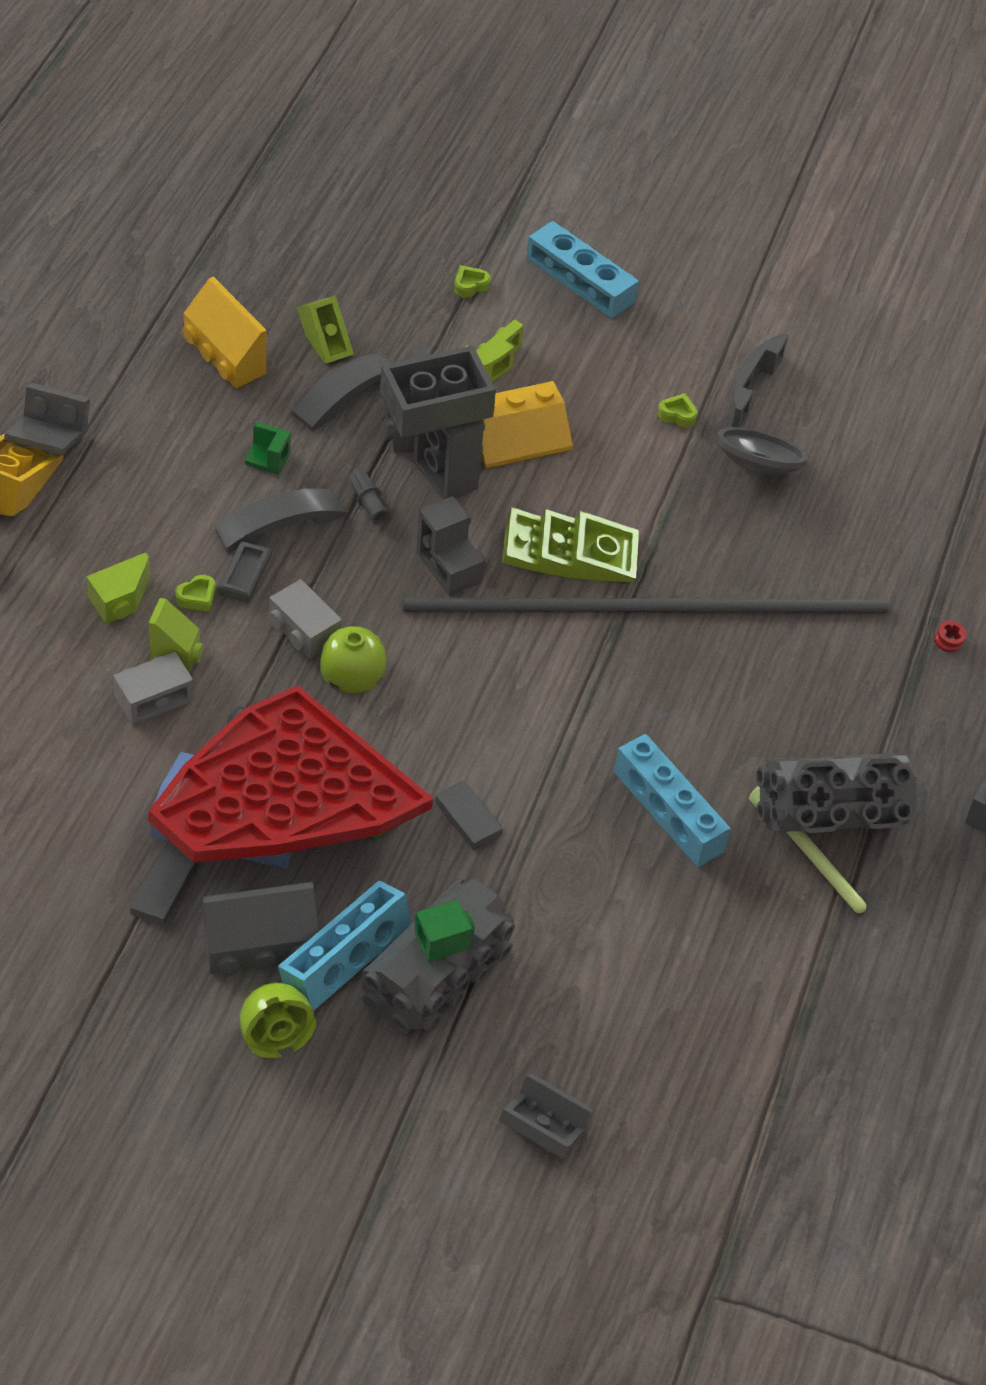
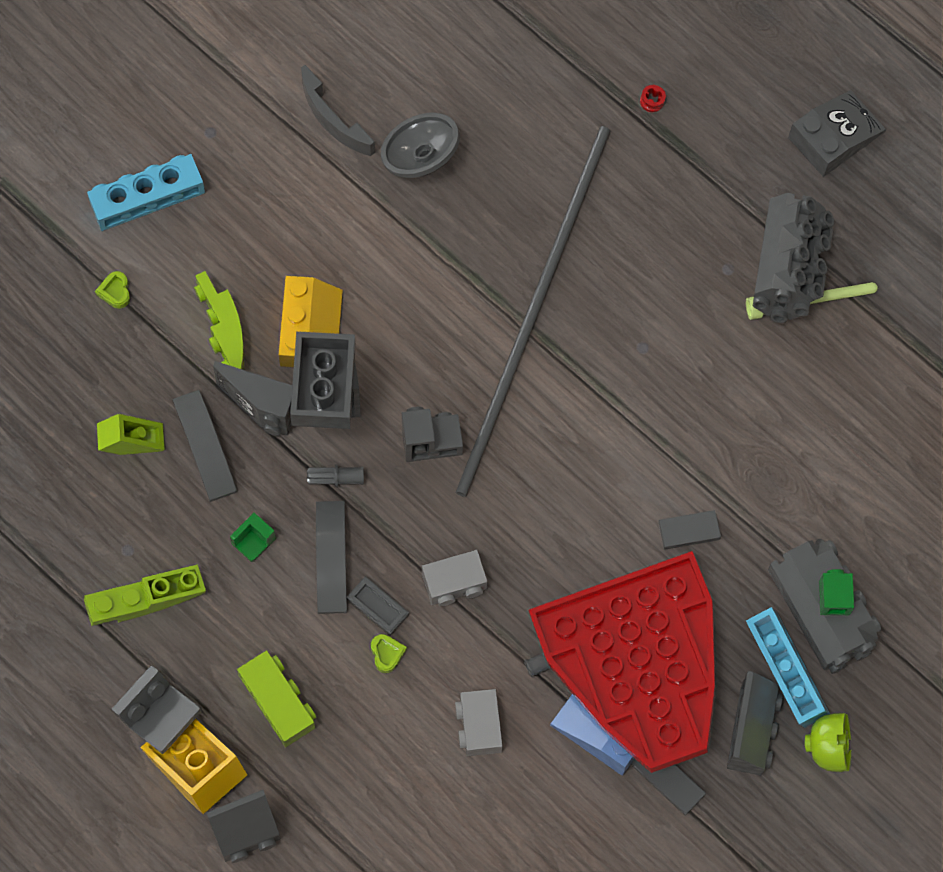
camera: 65 degrees left, 20 degrees up
lime slope [86,552,150,624] -> none
lime slope [149,598,204,674] -> none
yellow slope [182,277,266,389] -> none
lime cylinder [320,626,386,694] -> none
lime slope [502,507,639,582] -> none
medium azure brick [614,733,731,868] -> none
lime tile [657,393,698,428] -> none
none -> lime slope [84,564,206,626]
none -> lime brick [237,650,317,748]

